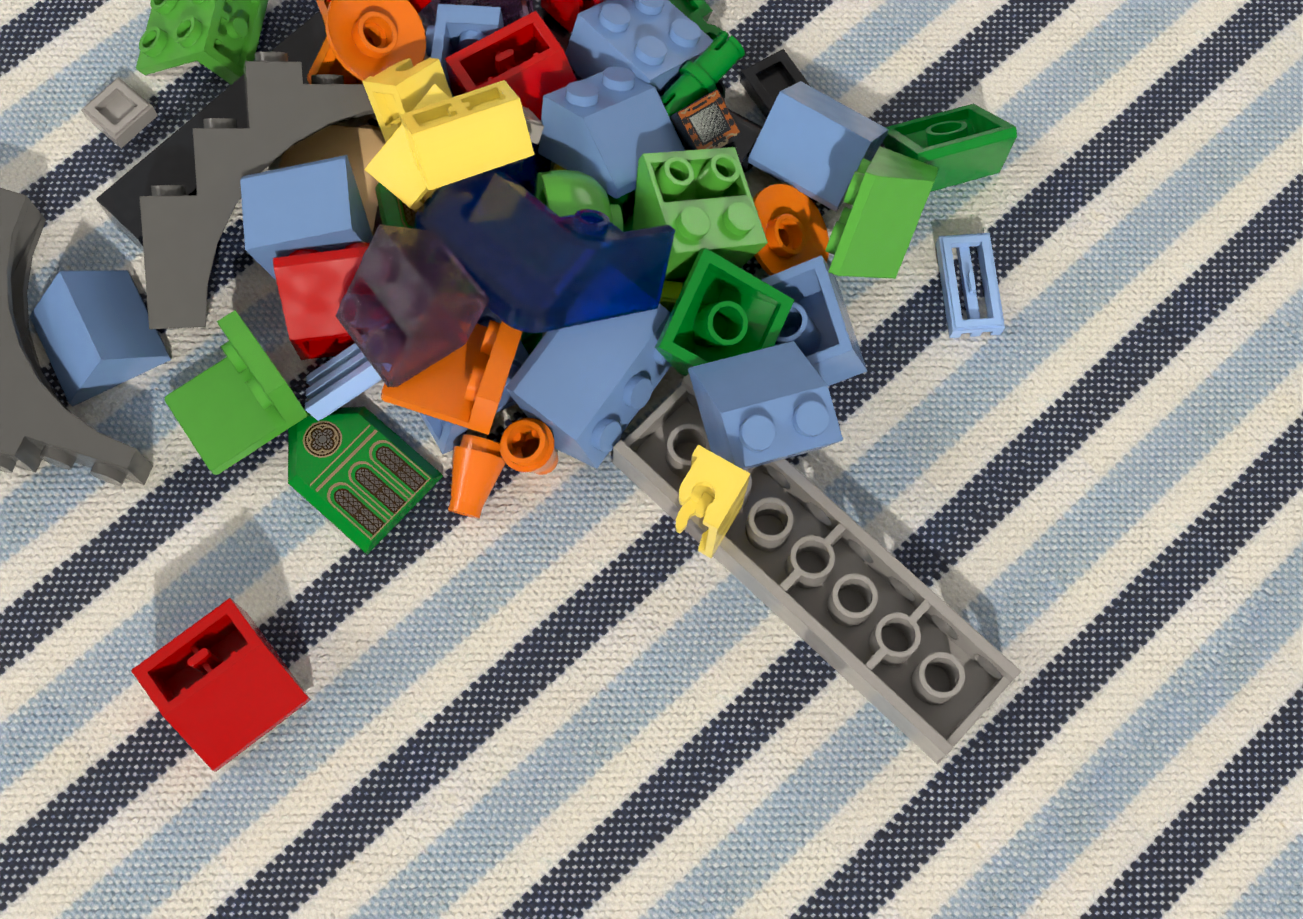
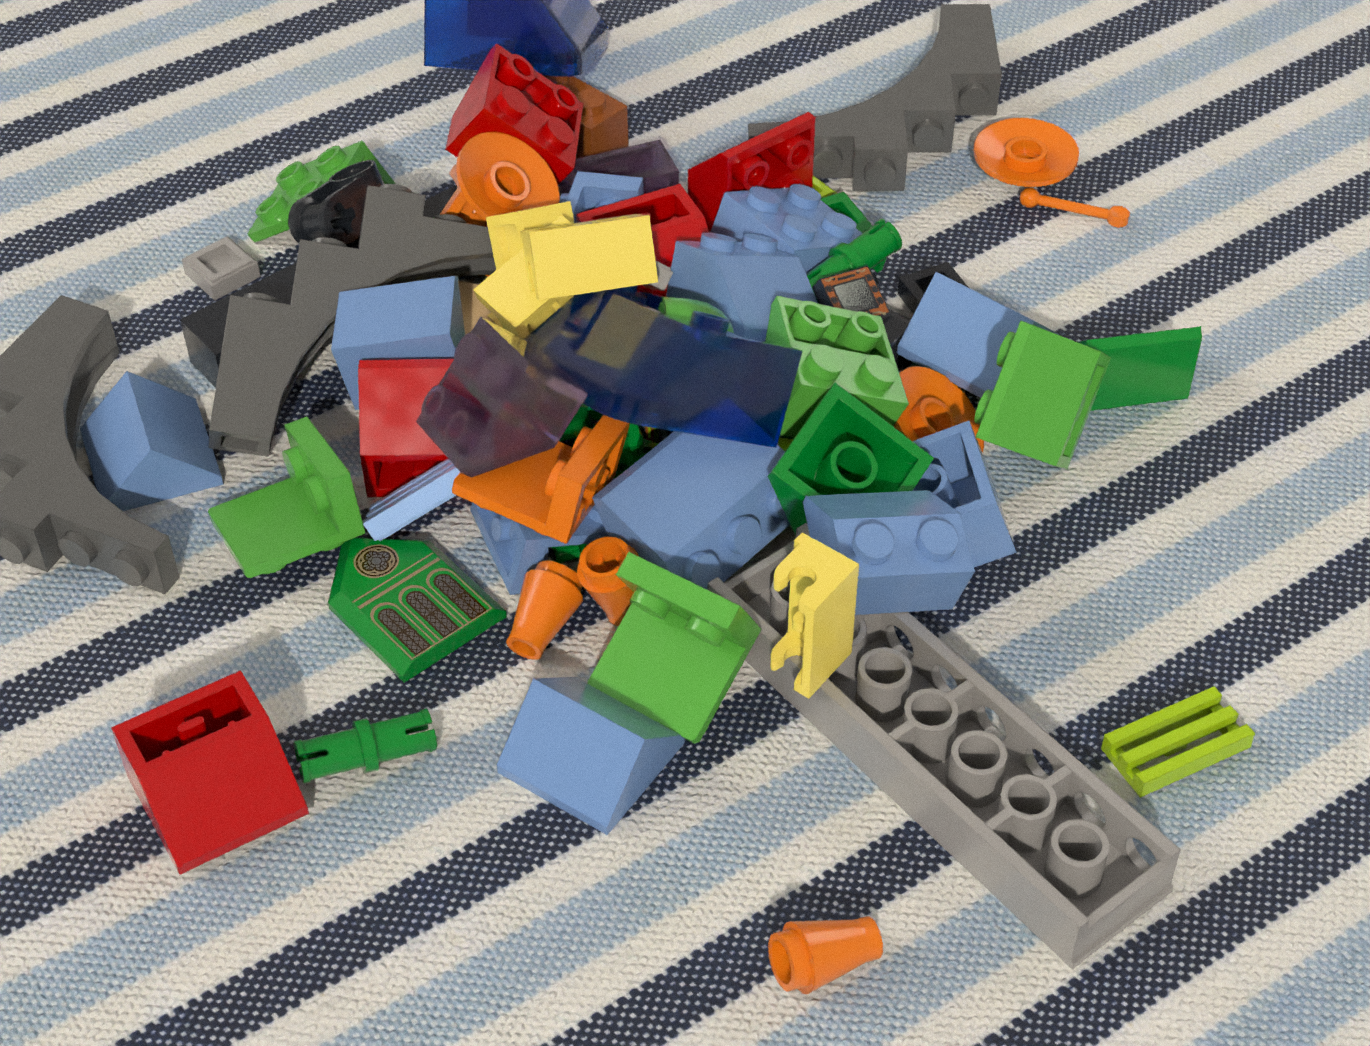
camera: 10 degrees right, 25 degrees down
light blue tile [935,233,1005,338] -> none
none -> black piece [288,160,384,244]
none -> green pin [293,709,437,784]
none -> medium blue slope [497,677,685,835]
none -> bright green bracket [587,552,762,744]
none -> orange cone [768,916,883,994]
none -> lime tile [1101,686,1255,798]

